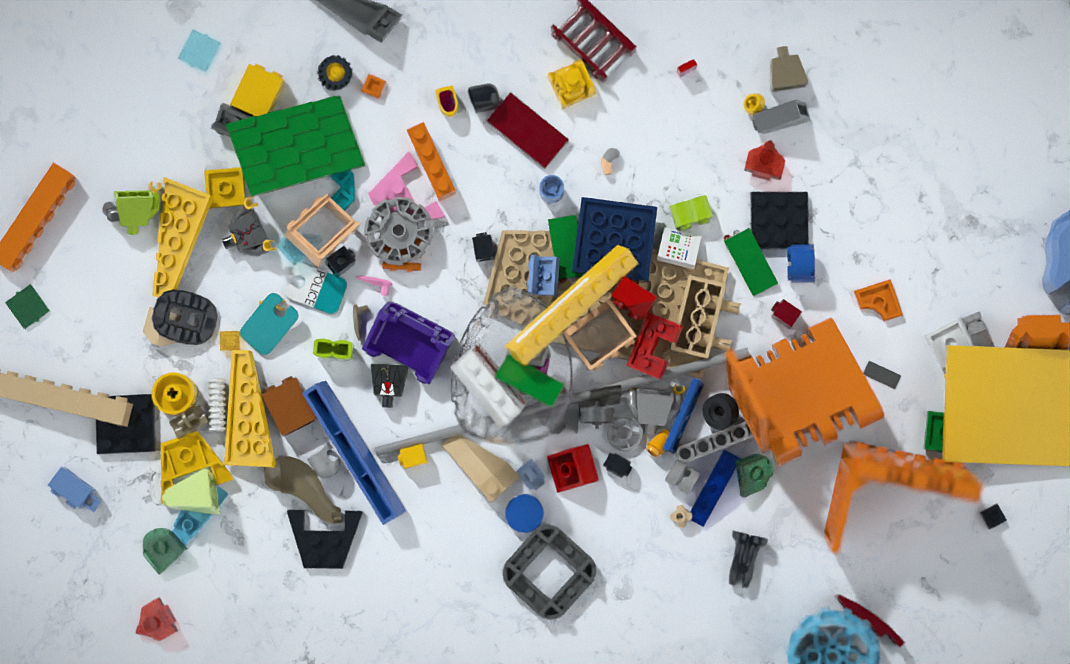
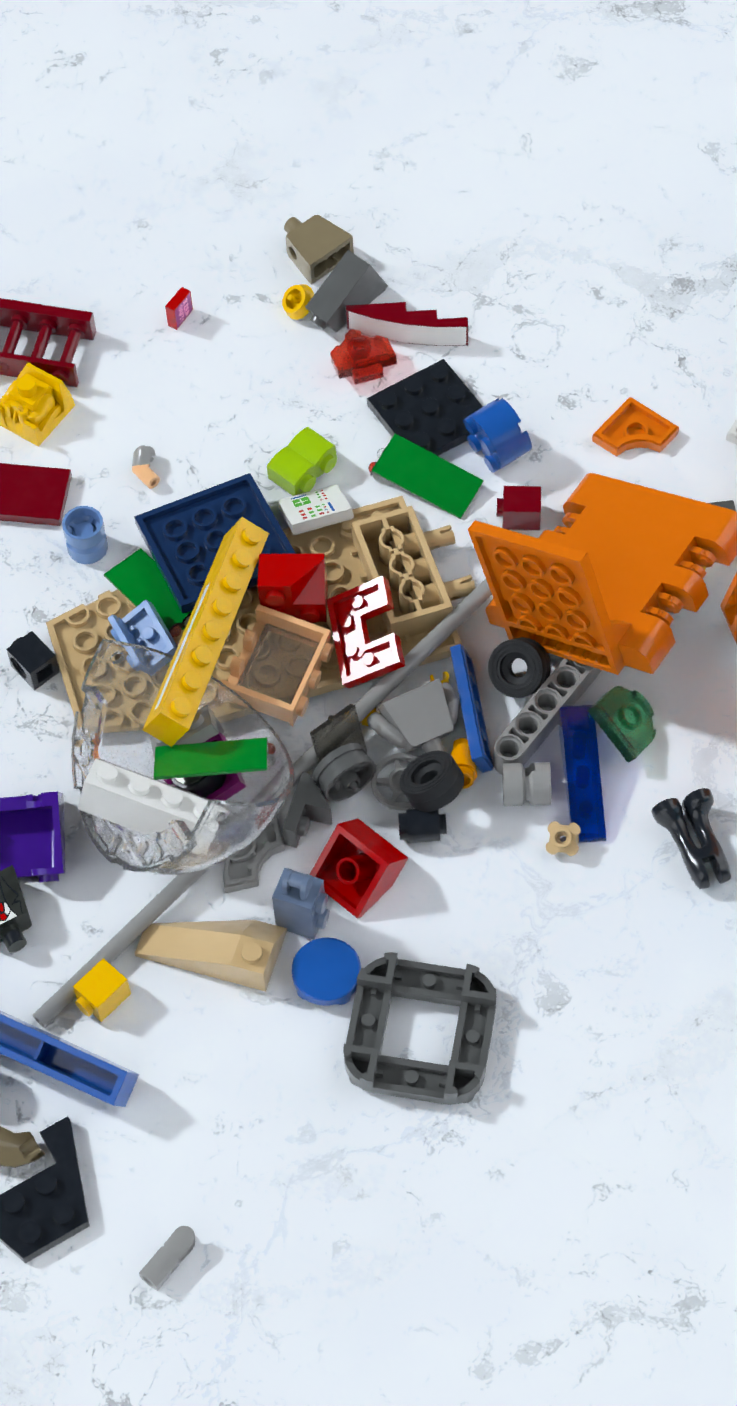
camera: 30 degrees left, 25 degrees down
none -> light grey bar [139,1225,195,1291]
none -> slope [346,302,469,346]
none -> black tyre [399,750,464,812]

